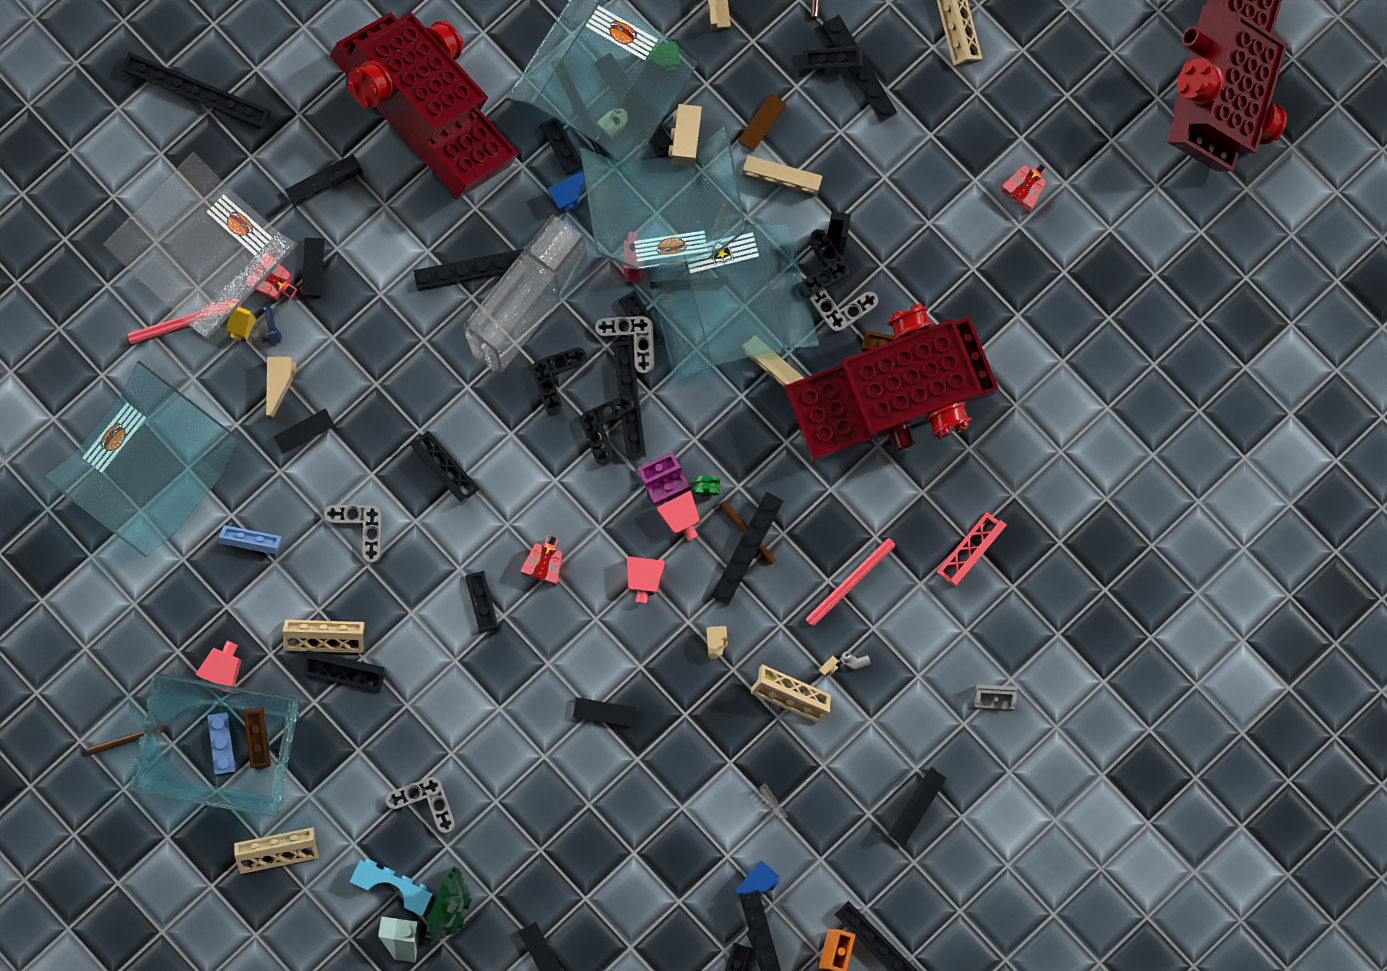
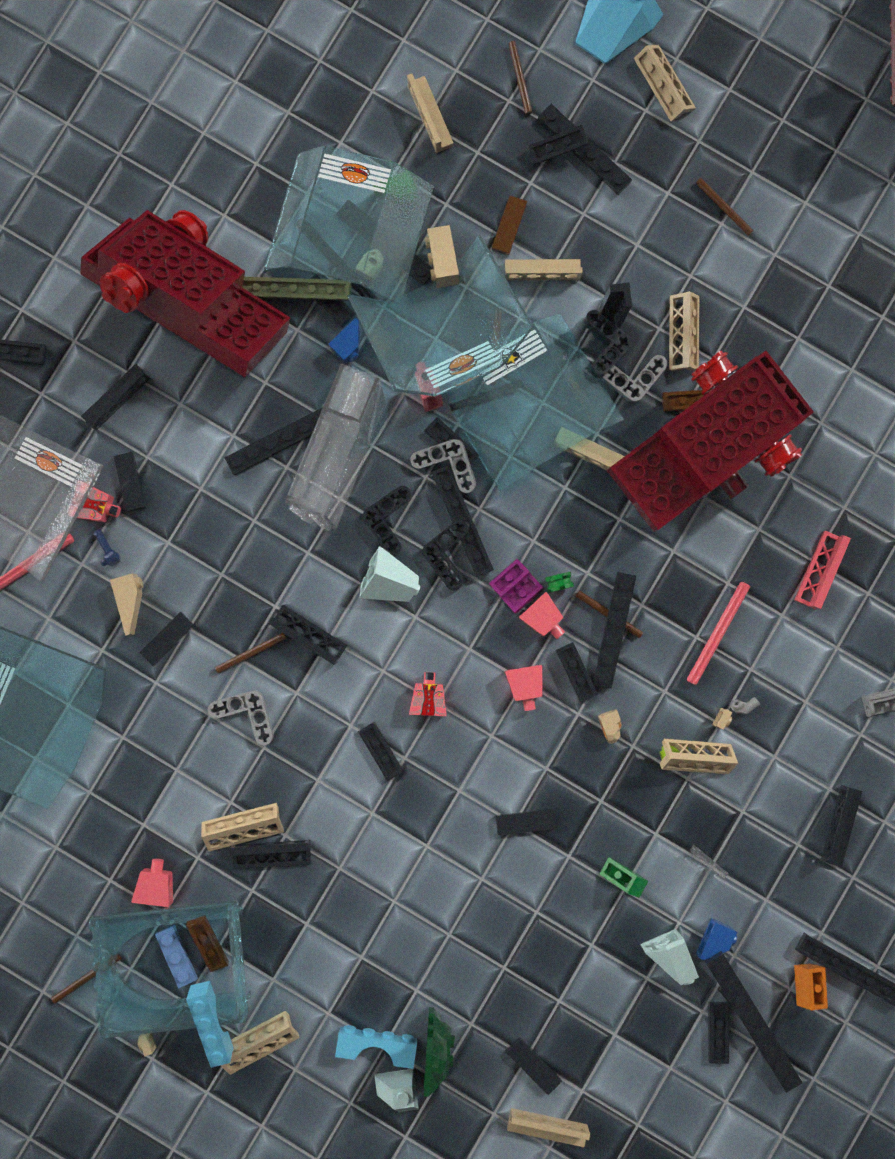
camera: 15 degrees left, 5 degrees up
medium blue plate [218,525,282,554] -> none
yellow slope [226,305,256,341] -> none
light grey beam [385,777,455,833] -> none
torso [1000,163,1046,212] -> none
none -> tan plate [138,1029,157,1056]
none -> medium azure arch [186,981,234,1068]
none -> reddish brown bar [215,633,287,674]
none -> olive plate [242,277,351,301]
none -> light aqua slope [360,547,420,602]
none -> black plate [555,642,598,703]
none -> green slope [600,857,648,898]
none -> light aqua slope [640,929,699,985]
none -> tan fence [669,292,699,371]
none -> reddish brown bar [696,178,754,236]

